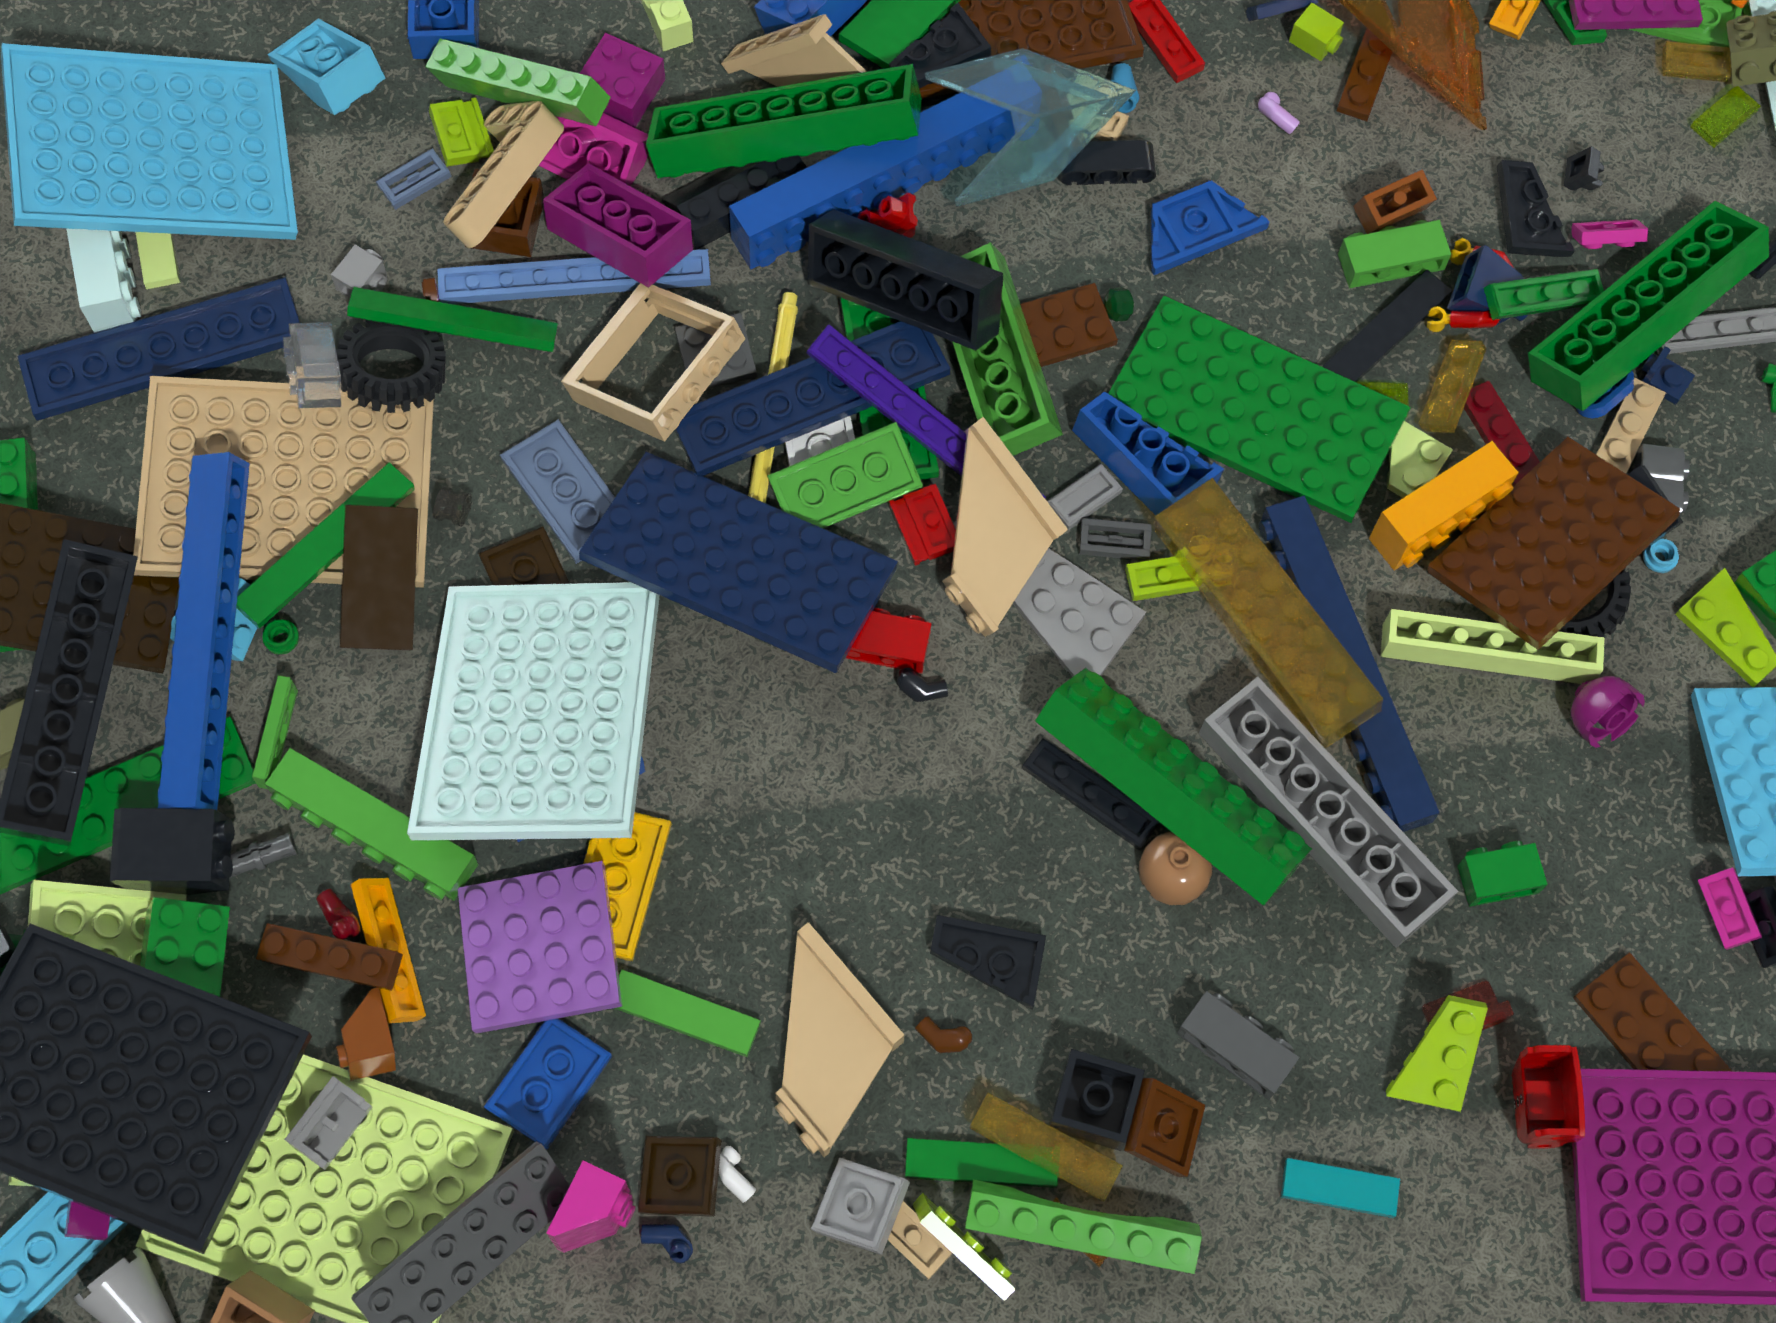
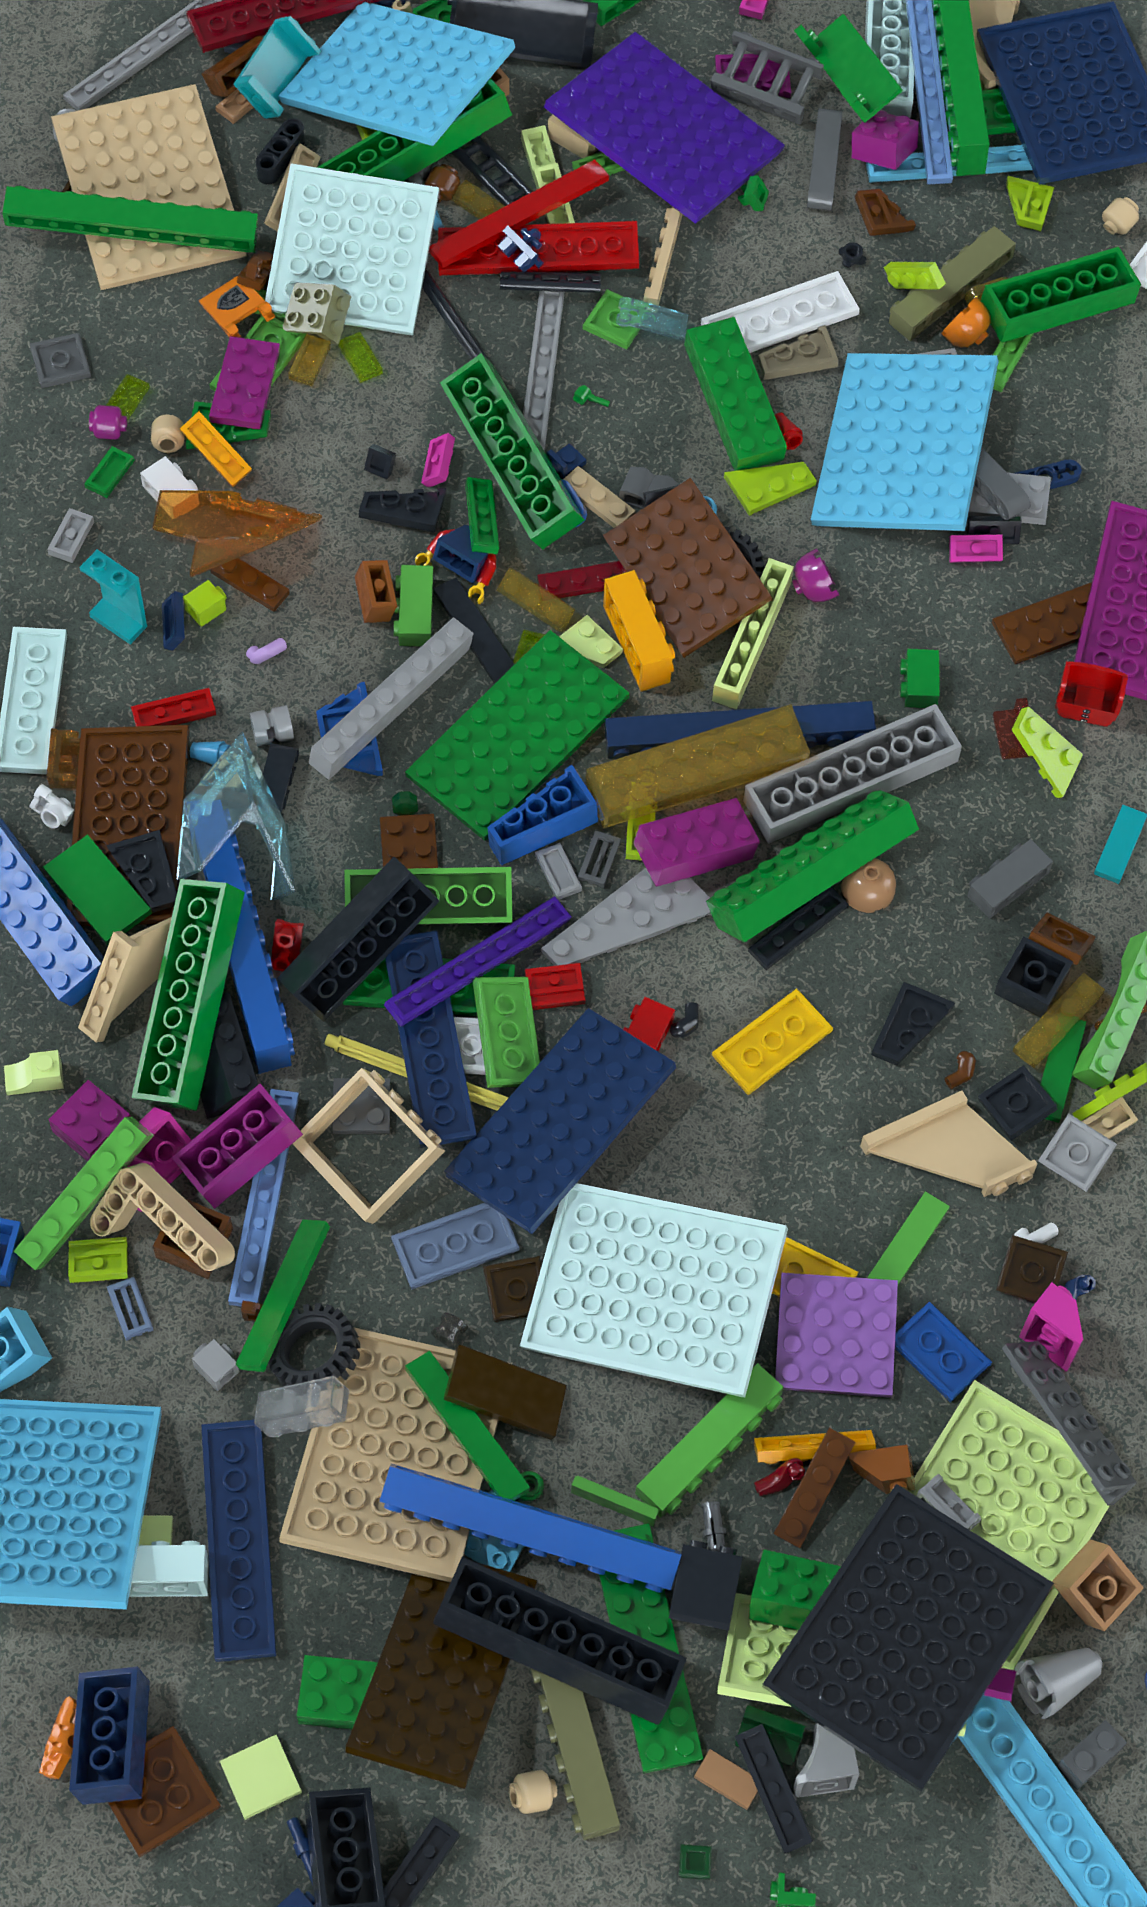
camera: 75 degrees left, 5 degrees down
tan piece [942,417,1068,637] -> none
none -> light grey wheel [250,705,294,747]
none -> light grey brick [309,617,473,780]
none -> magenta brick [633,798,760,887]
none -> yellow tile [712,988,833,1095]
none -> black plate [978,1065,1058,1141]

